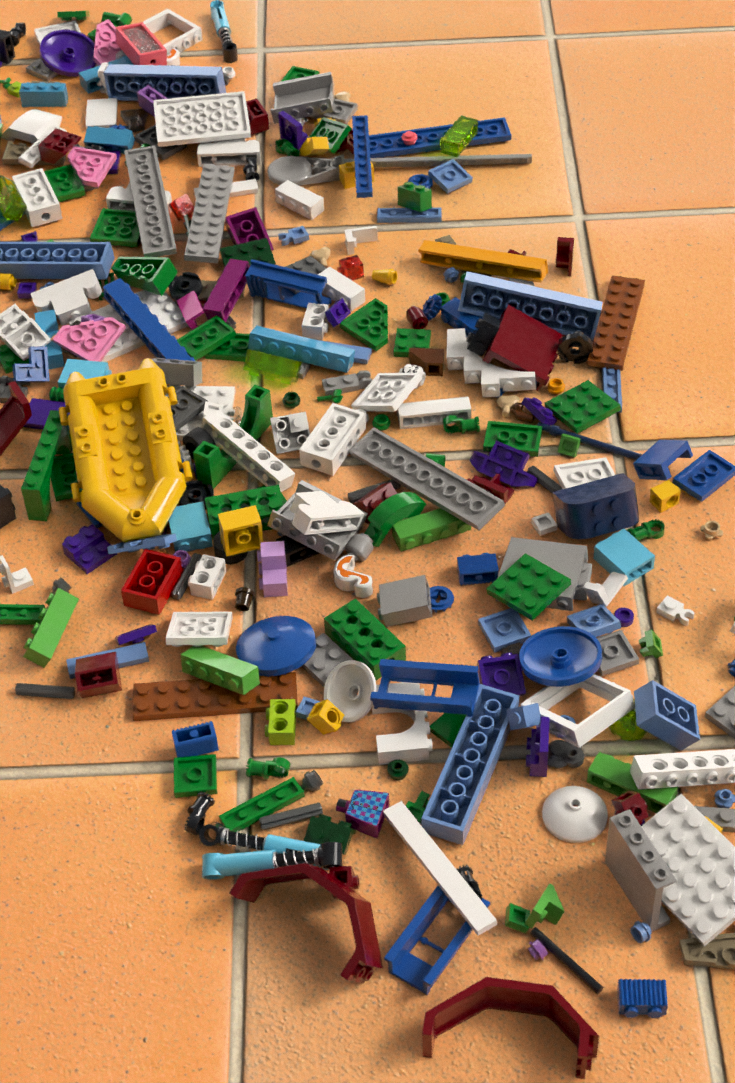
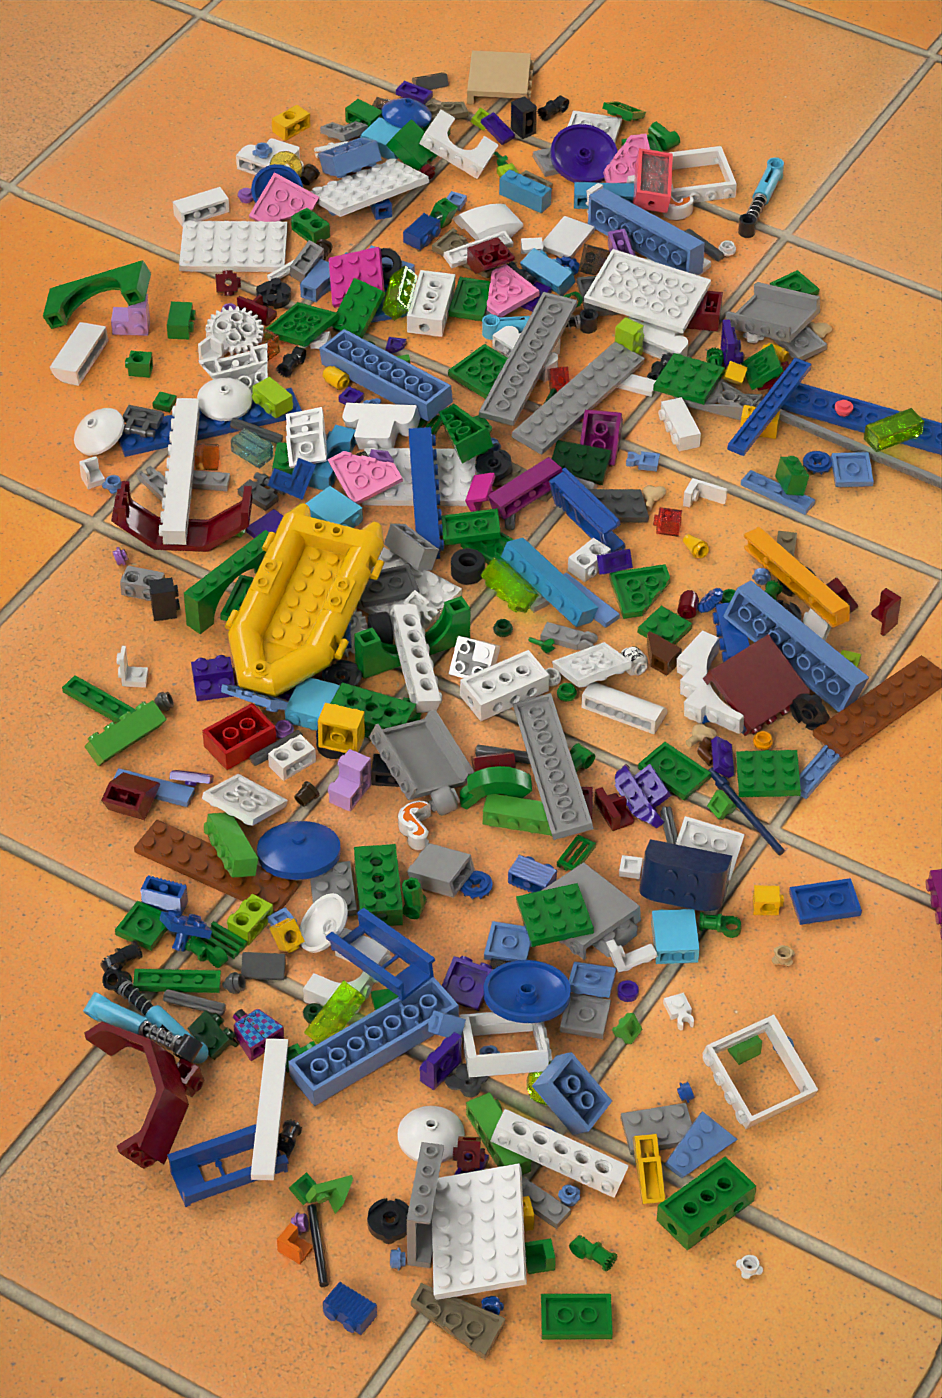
camera: 30 degrees right, 0 degrees up
dark grey axle [15,683,75,699] -> none
white brick [290,491,364,535] -> none
white brick [318,267,365,311] -> none
dark red panel [422,977,599,1079] -> none
green connector [442,415,480,434] -> none
black brick [466,312,501,357] -> none
blue panel [633,439,693,480] -> none
none -> blue plate [160,910,212,952]
none -> green tile [201,921,247,959]
none -> dark grey slope [241,952,286,980]
none -> orange panel [277,1223,313,1264]
none -> clear neon green brick [304,980,366,1044]
none -> black plate [367,1198,409,1244]
none -> green piece [402,877,427,920]
none -> black tyre [451,548,485,585]
none -> piece [482,308,598,340]
none -> white panel [521,237,543,254]
none -> green tile [557,835,596,871]
none -> lime brick [615,317,644,356]
none -> green plate [653,353,725,405]

